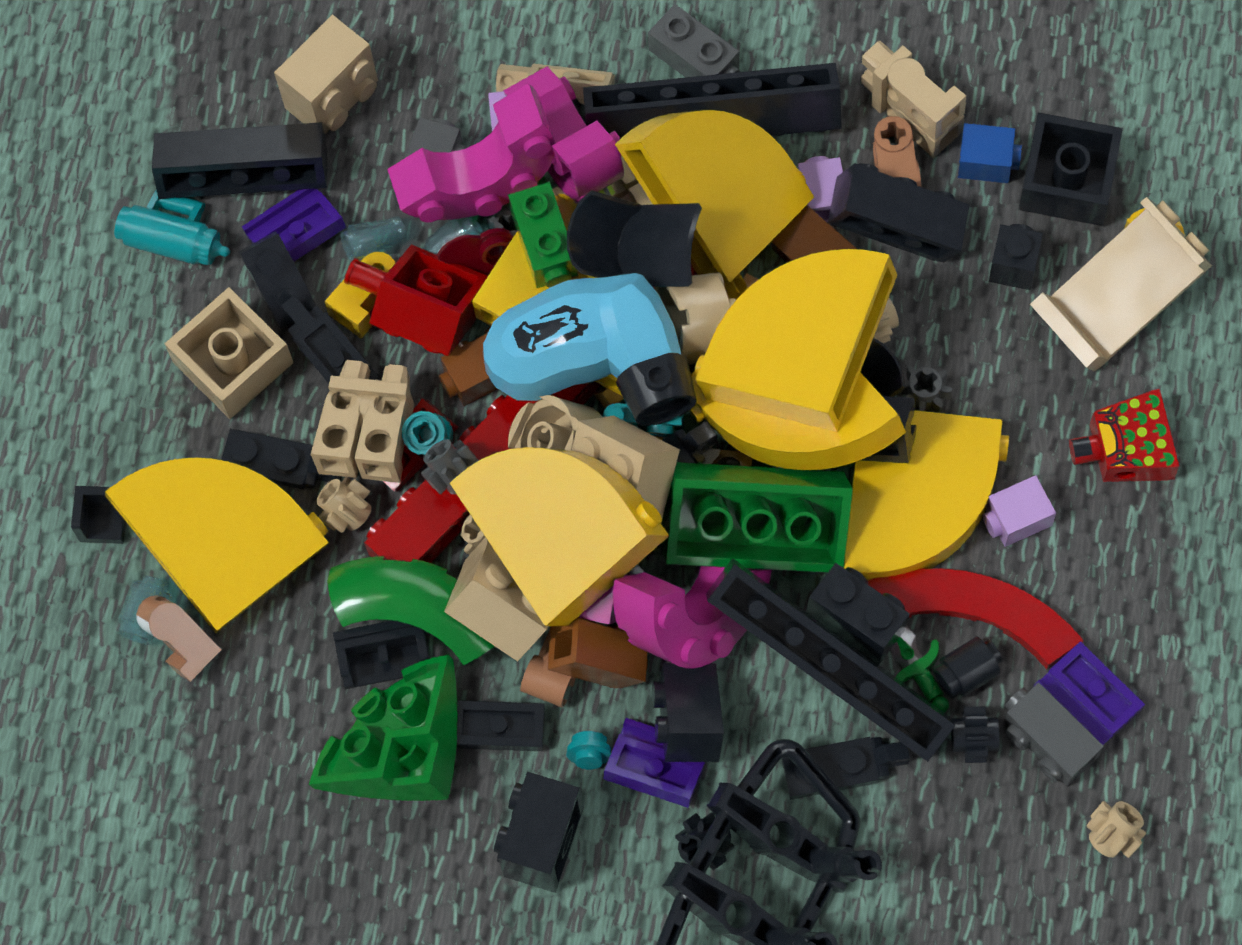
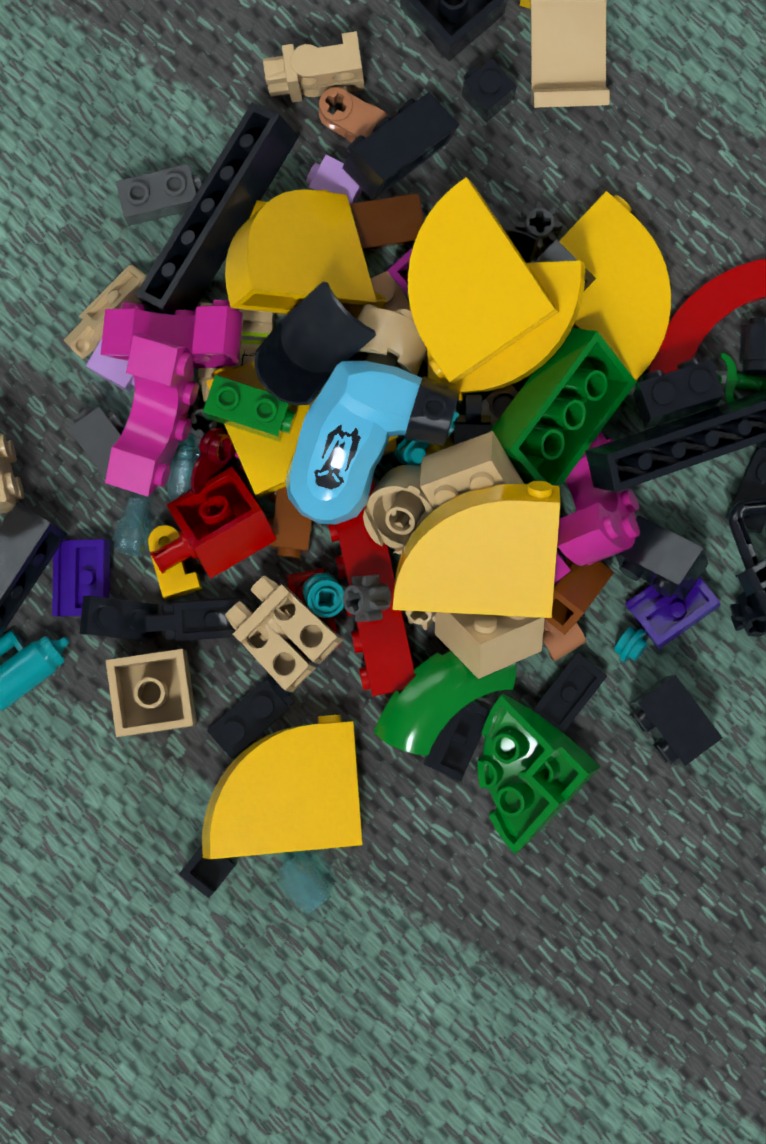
camera: 60 degrees left, 15 degrees up
nougat leg [136,595,221,682] -> none
tan gear [317,477,371,533] -> none
blue brick [958,123,1022,183] -> none
lavender brick [983,475,1056,547] -> none
red torso [1069,389,1179,482] -> none

